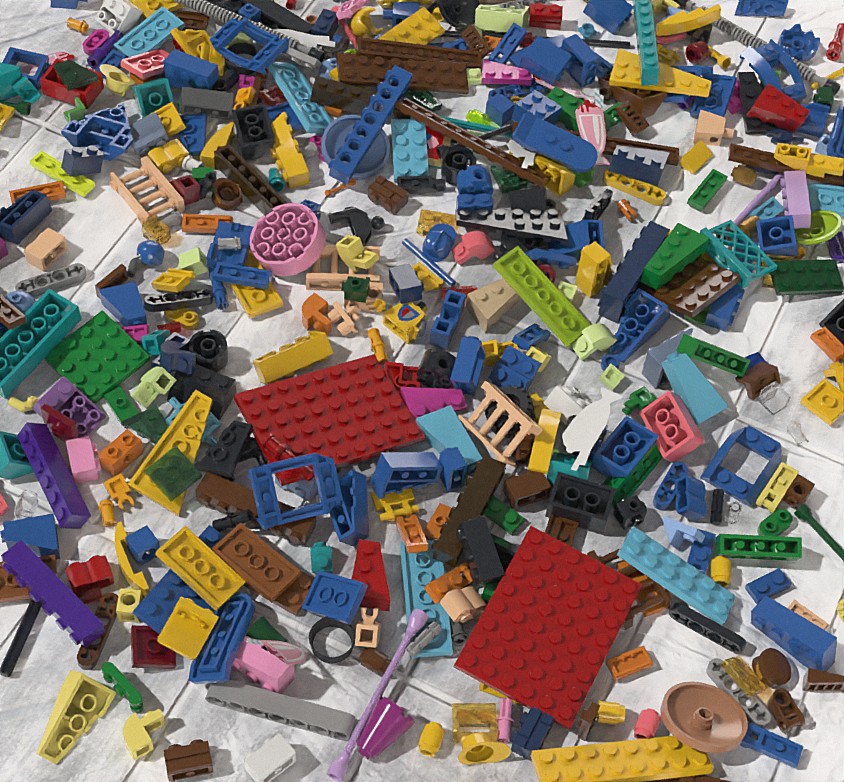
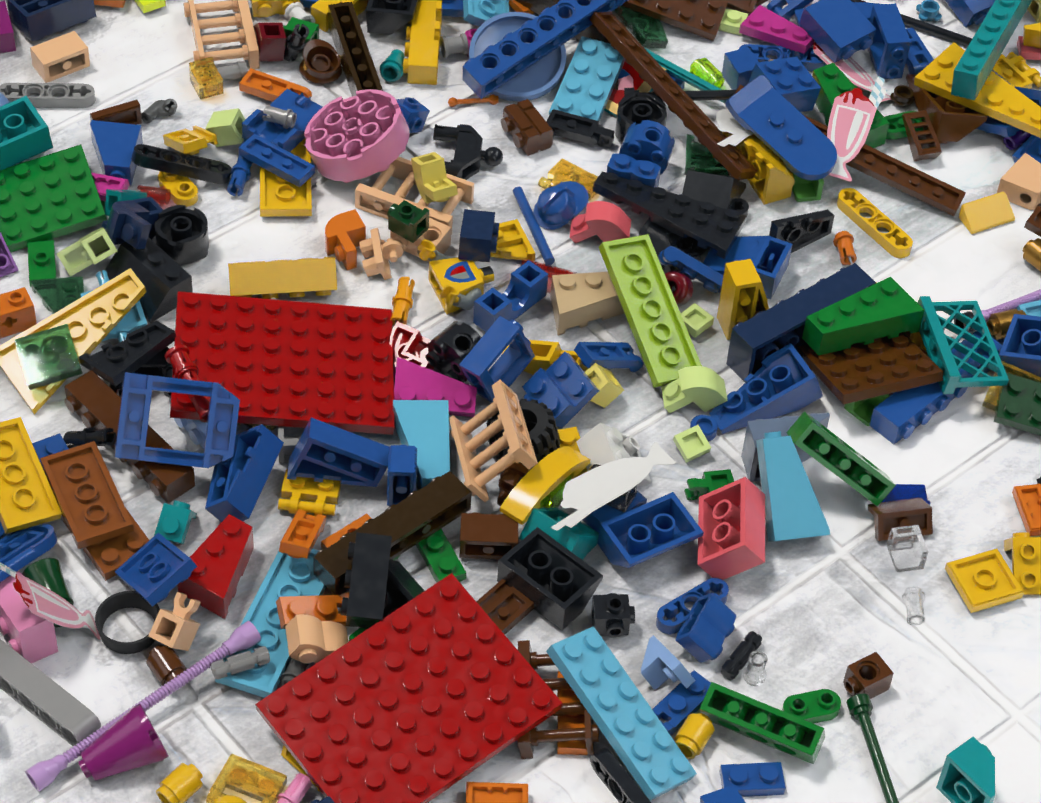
camera: 25 degrees right, 5 degrees down
blue hair [137,240,165,266] -> none
green fence [602,443,663,509] -> none
dark blue wedge [608,145,669,186] -> none
green plate [687,169,728,211] -> none
blue wedge [700,426,782,508] -> none
light yellow plate [755,462,799,513] -> none

